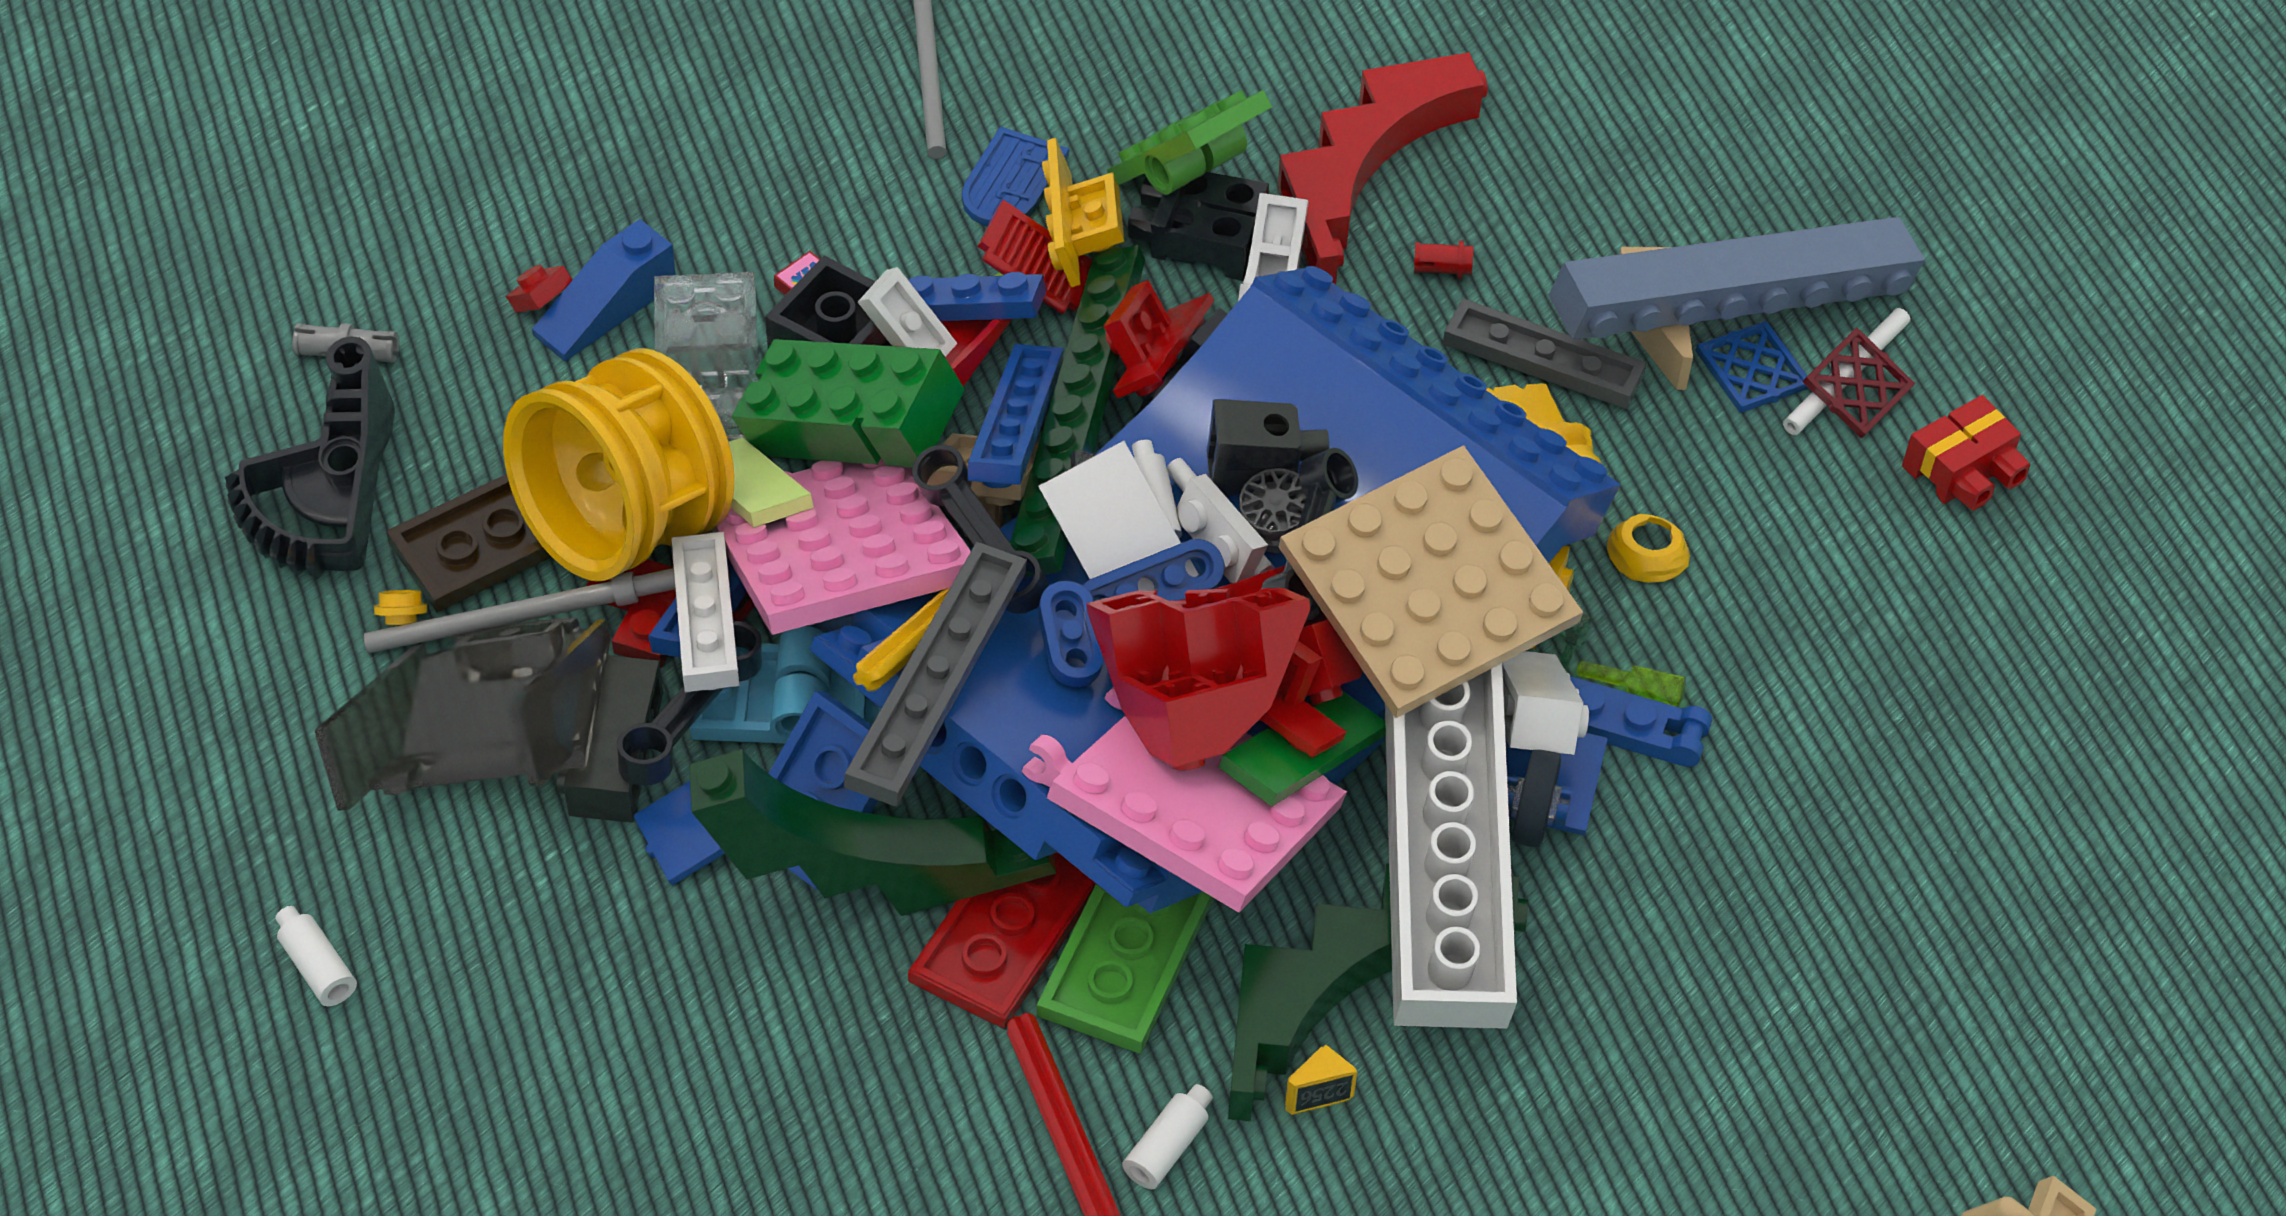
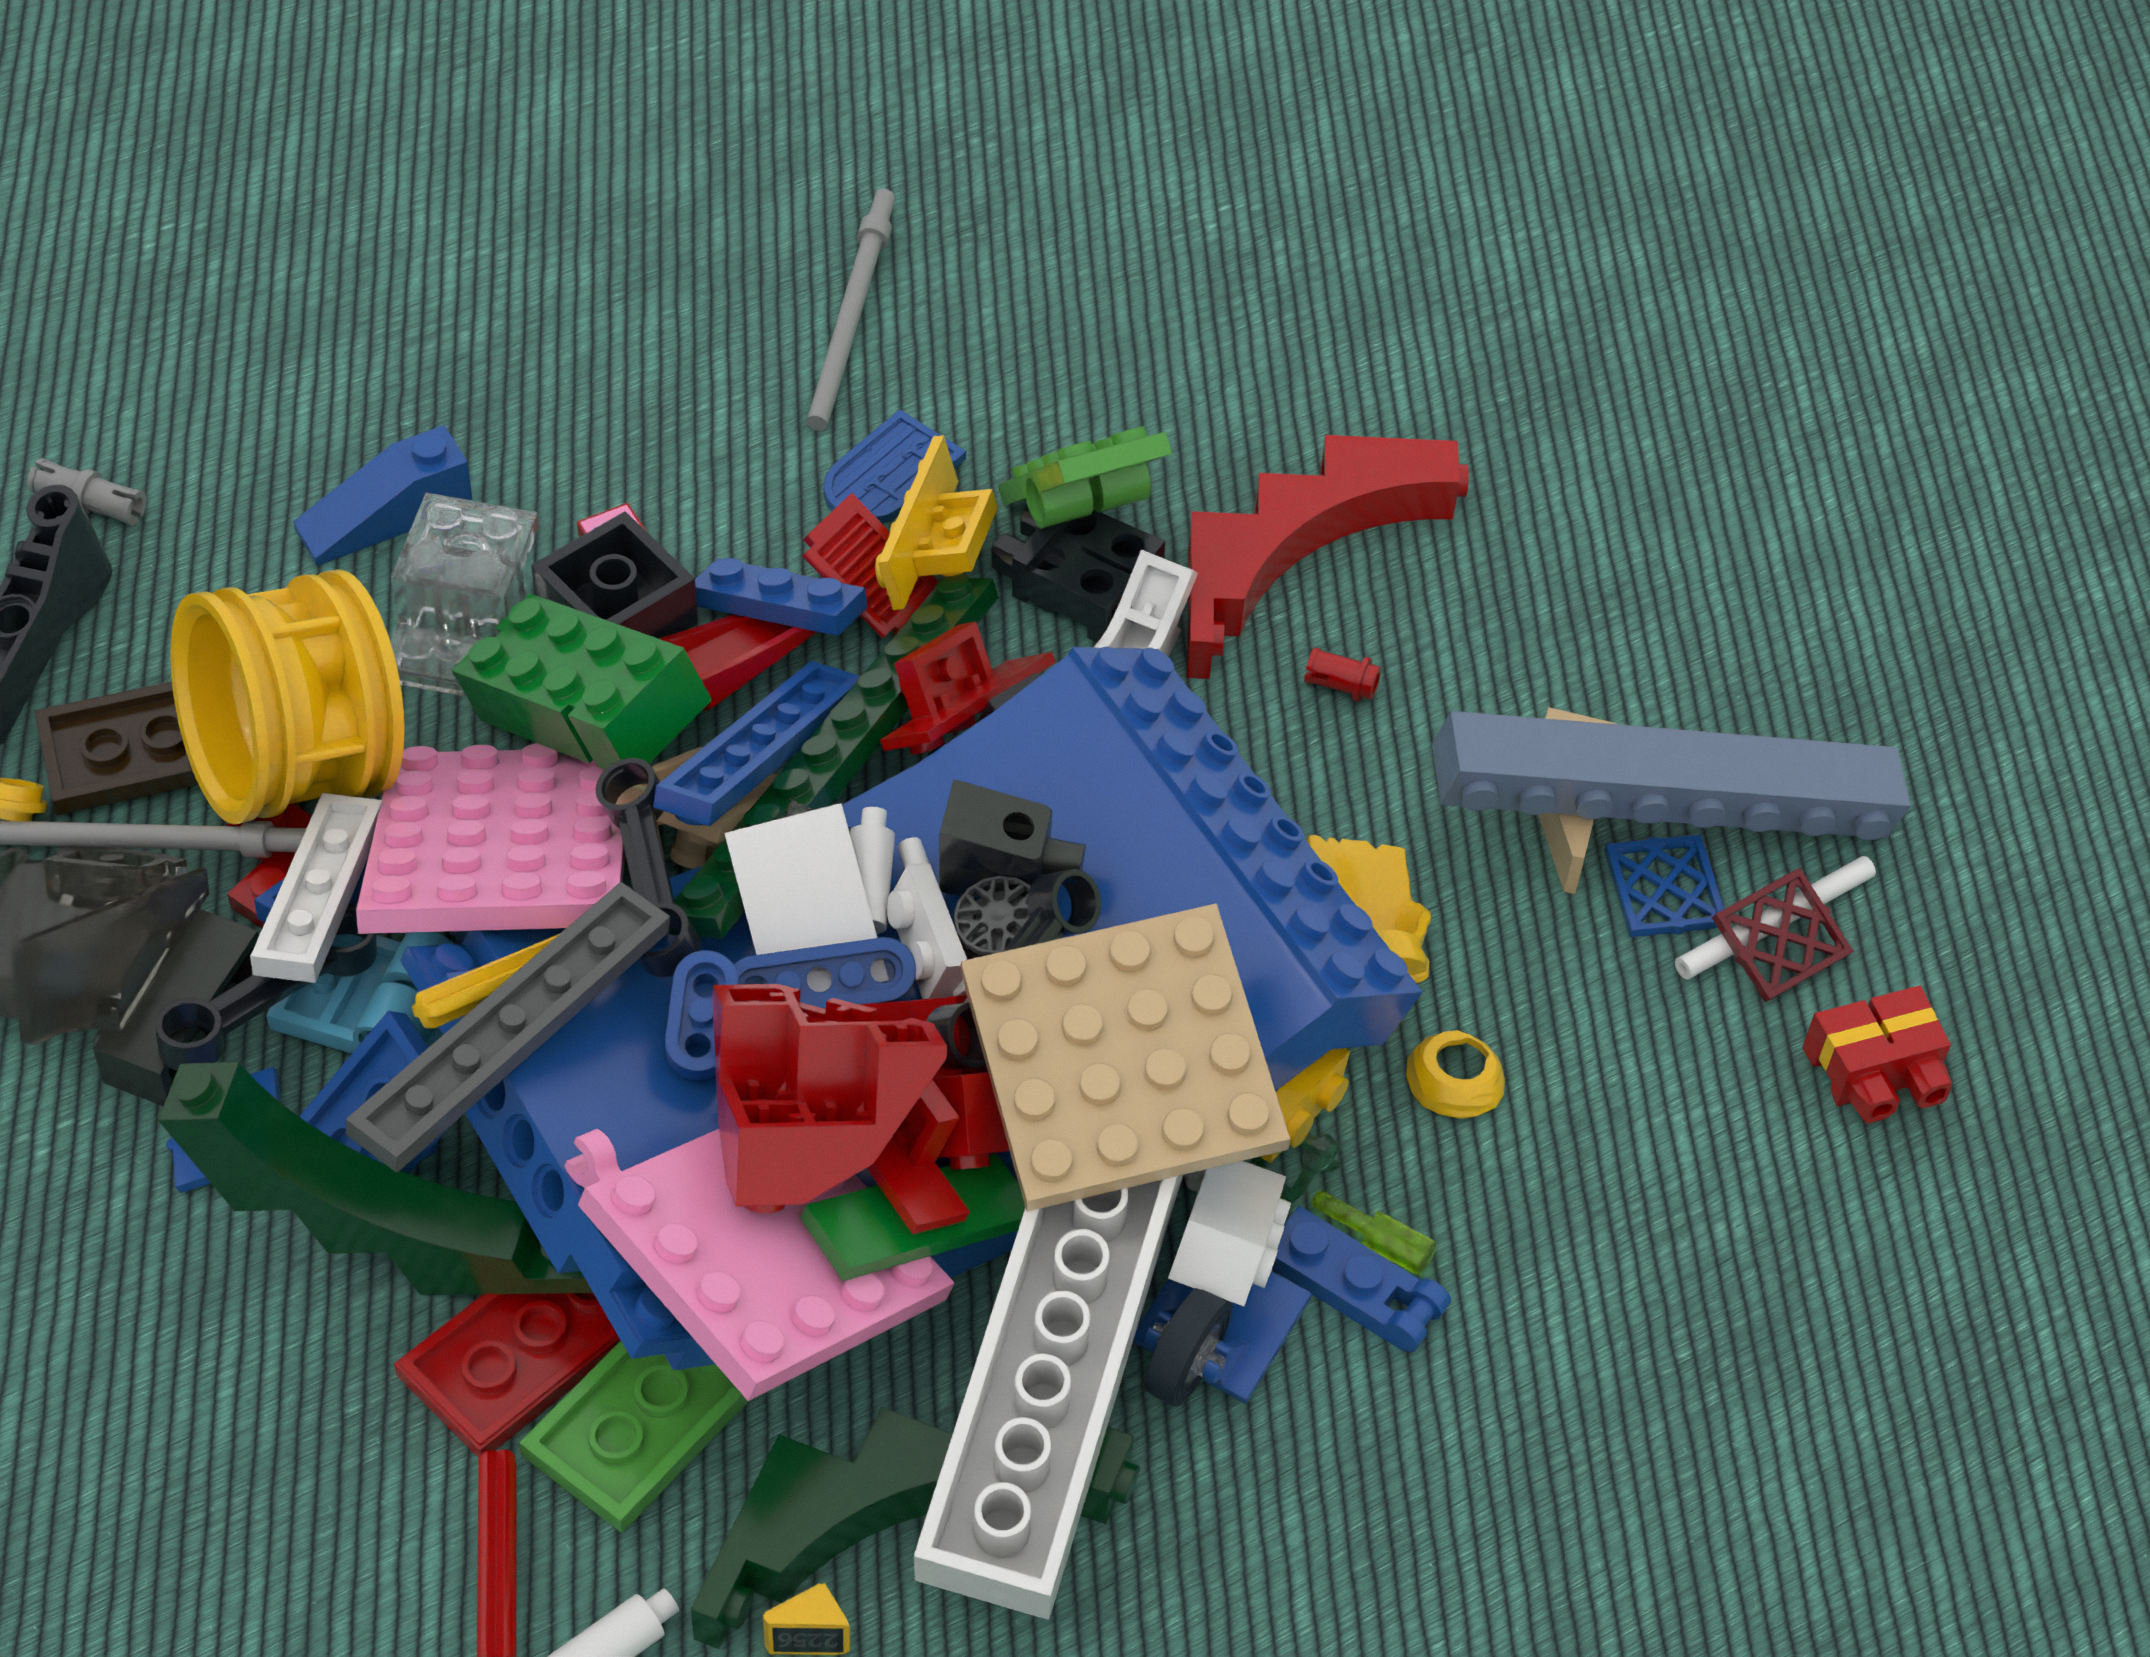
camera: 15 degrees right, 0 degrees up
red plate [505,264,573,313] -> none
yellowish green piece [729,437,814,528] -> none
white plate [858,267,957,357] -> none
dark grey plate [1443,298,1647,409] -> none

